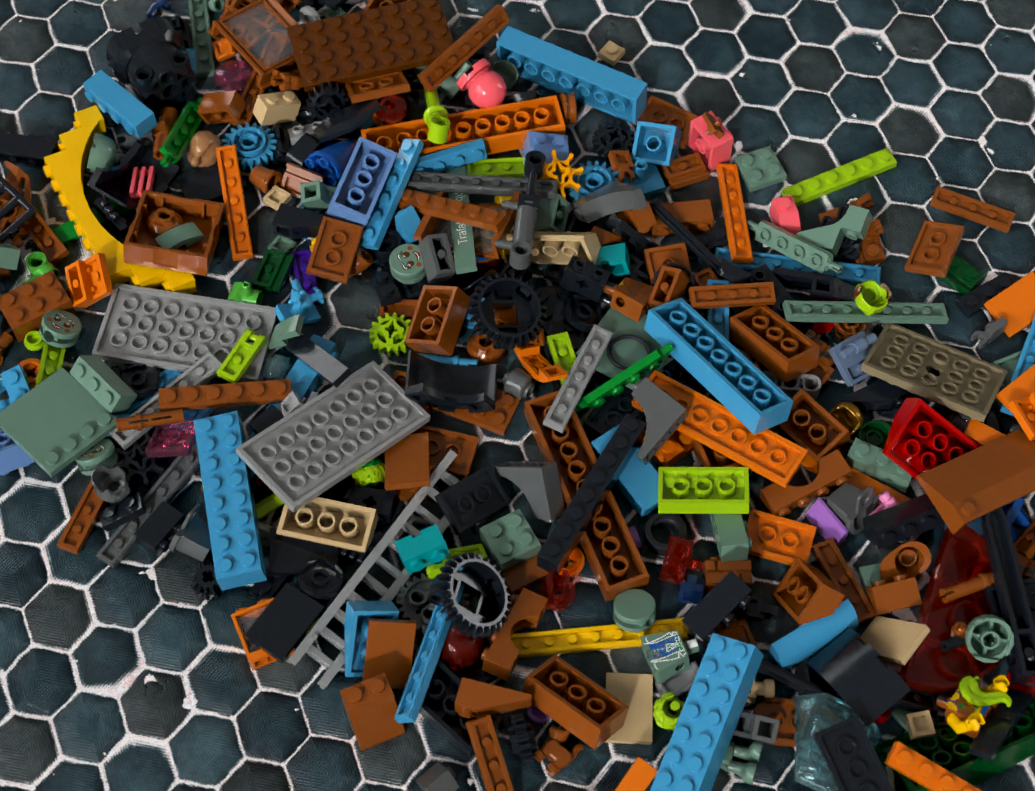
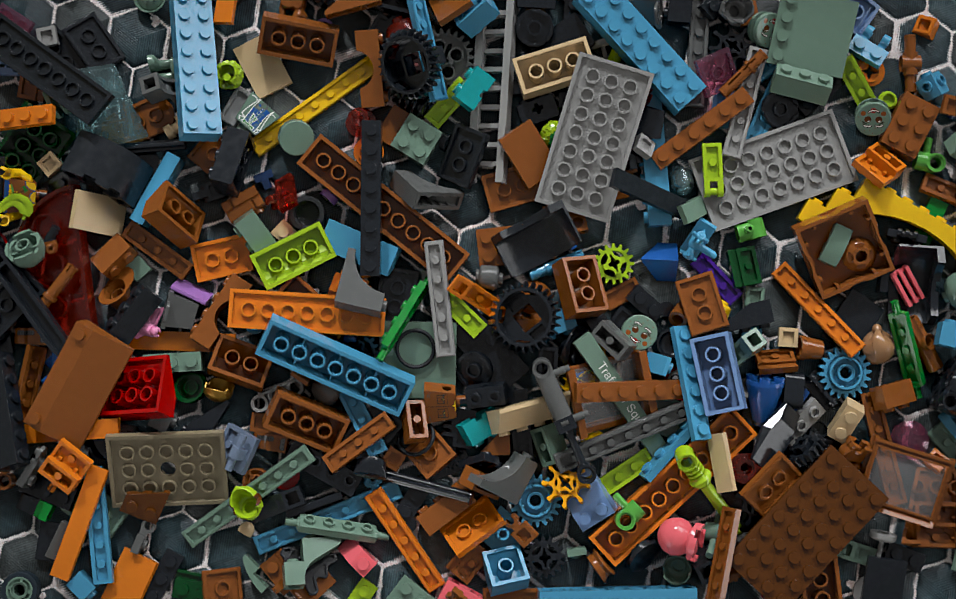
camera: 150 degrees right, 25 degrees up
none -> reddish brown wing [119,490,170,525]
none -> sand green slope [242,553,269,593]
none -> tan plate [270,219,297,240]
none -> orange plate [439,495,507,559]
none -> sand green tile [566,545,587,559]
none -> bright green piece [612,492,646,531]
none -> blue slope [640,243,679,282]
none -> tan tile [707,432,737,493]

